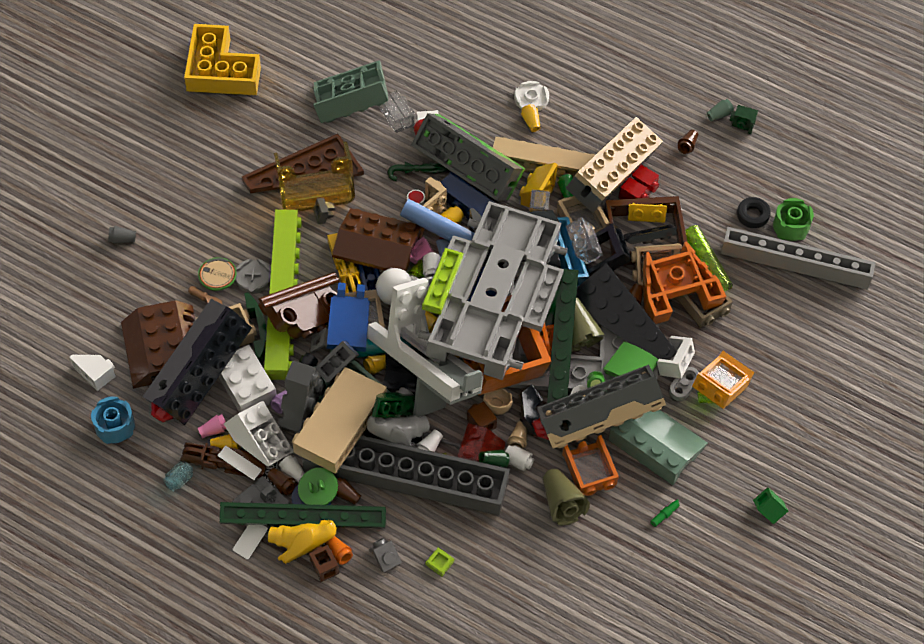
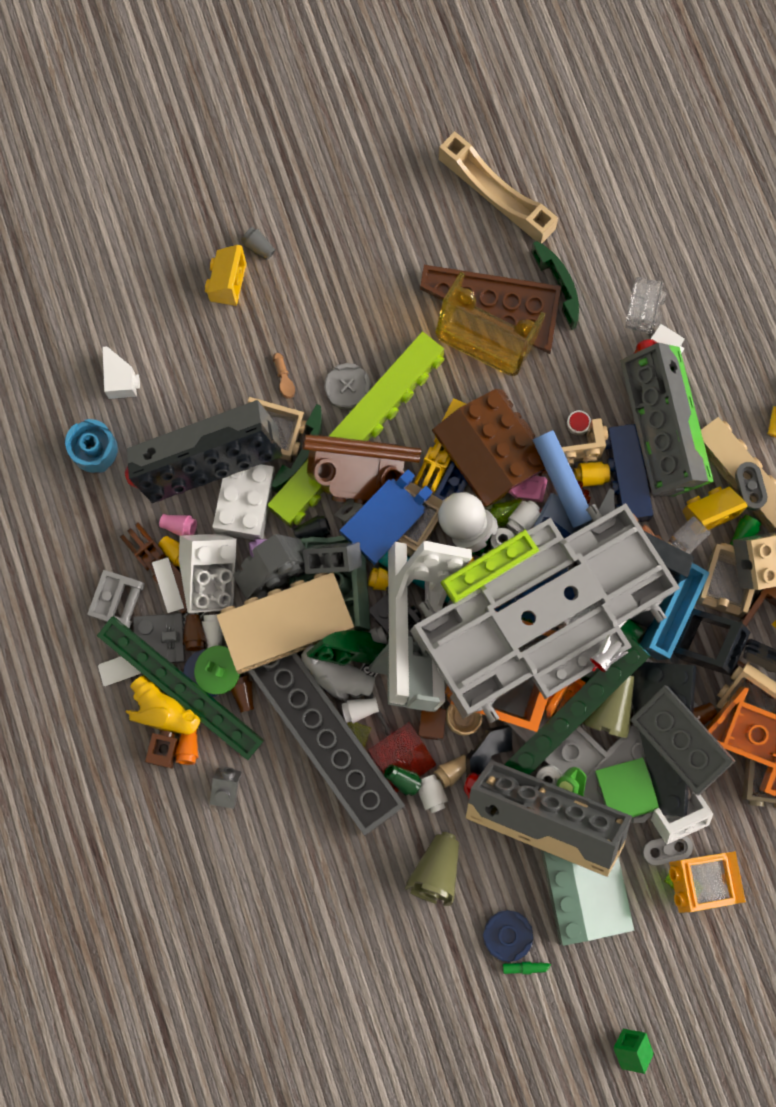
camera: 45 degrees right, 20 degrees up
reddish brown slope [121,300,195,389] -> none
clear light blue brick [163,461,193,491] -> none
yellow brick [184,24,261,95] -> none
piece [198,257,237,291] -> none
sand green piece [313,60,388,123] -> none
dark grey tile [313,198,335,224] -> none
dark green piece [387,162,450,181] -> none
lime tile [425,548,454,577] -> none
window [562,435,619,496] -> none
clear piece [566,217,603,264] -> none
none -> light grey plate [87,570,145,629]
none -> yellow slope [205,245,246,306]
none -> tan arch [439,131,558,243]
none -> dark blue tile [483,910,533,962]
none -> dark green slope [531,241,579,330]
none -> flat silver piece [590,634,628,672]
none -> dark grey tile [630,686,735,796]
none -> dark grey plate [735,462,768,511]

